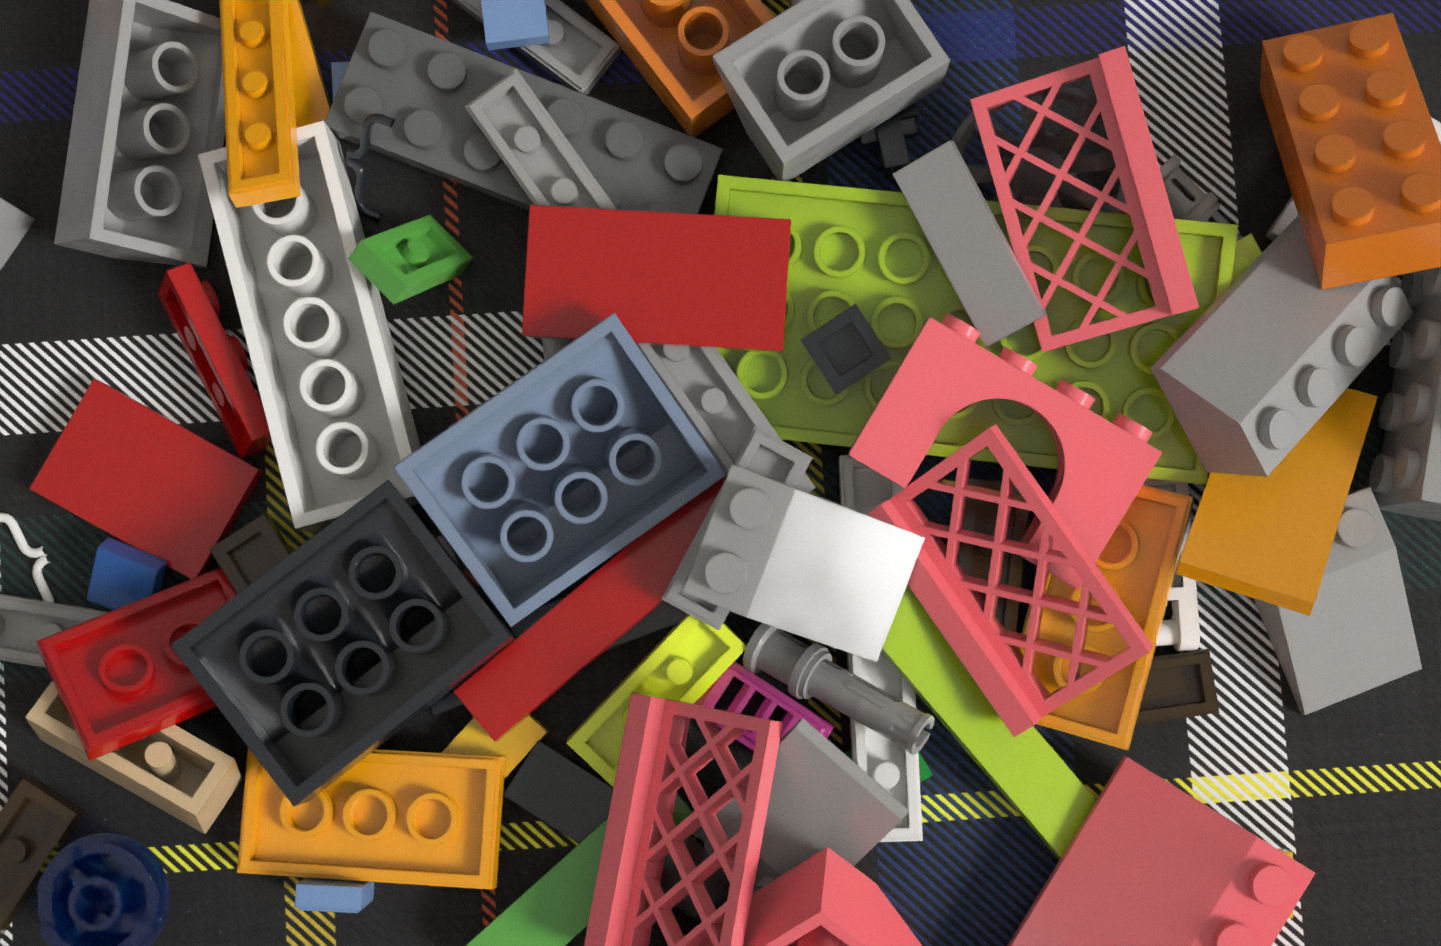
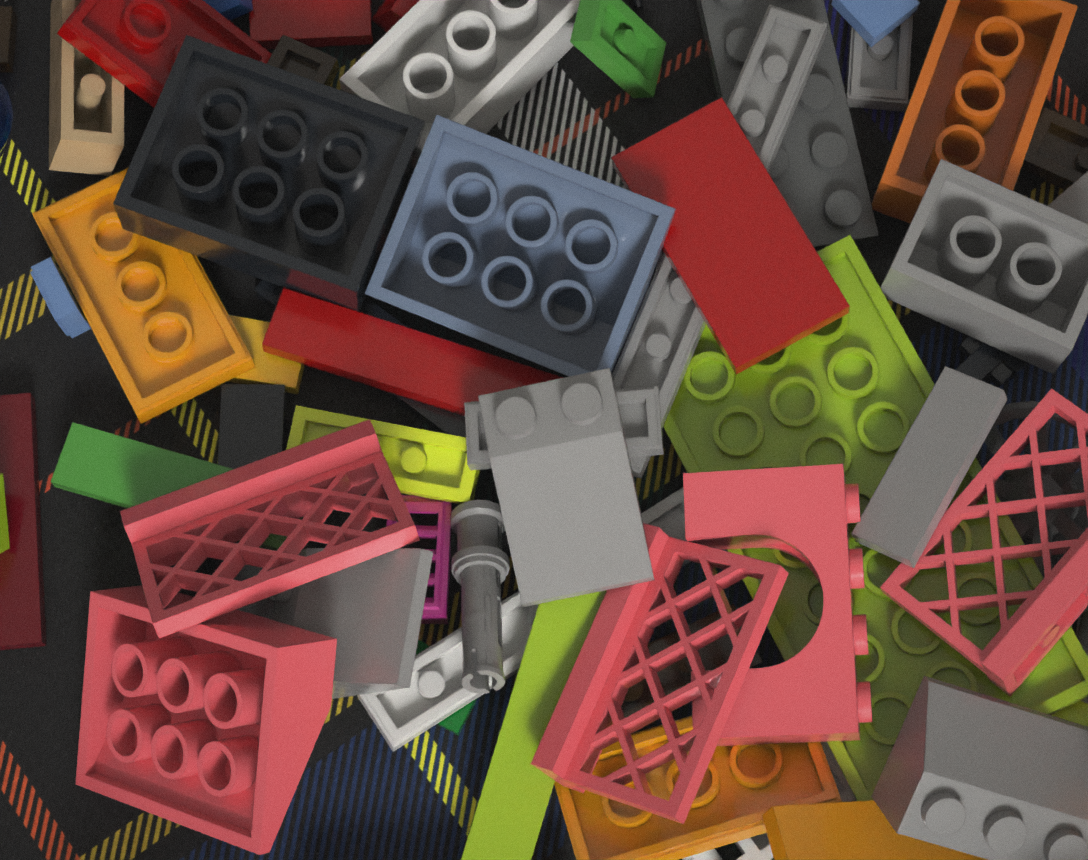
camera: 60 degrees right, 10 degrees down
black plate [801,304,891,395] -> none

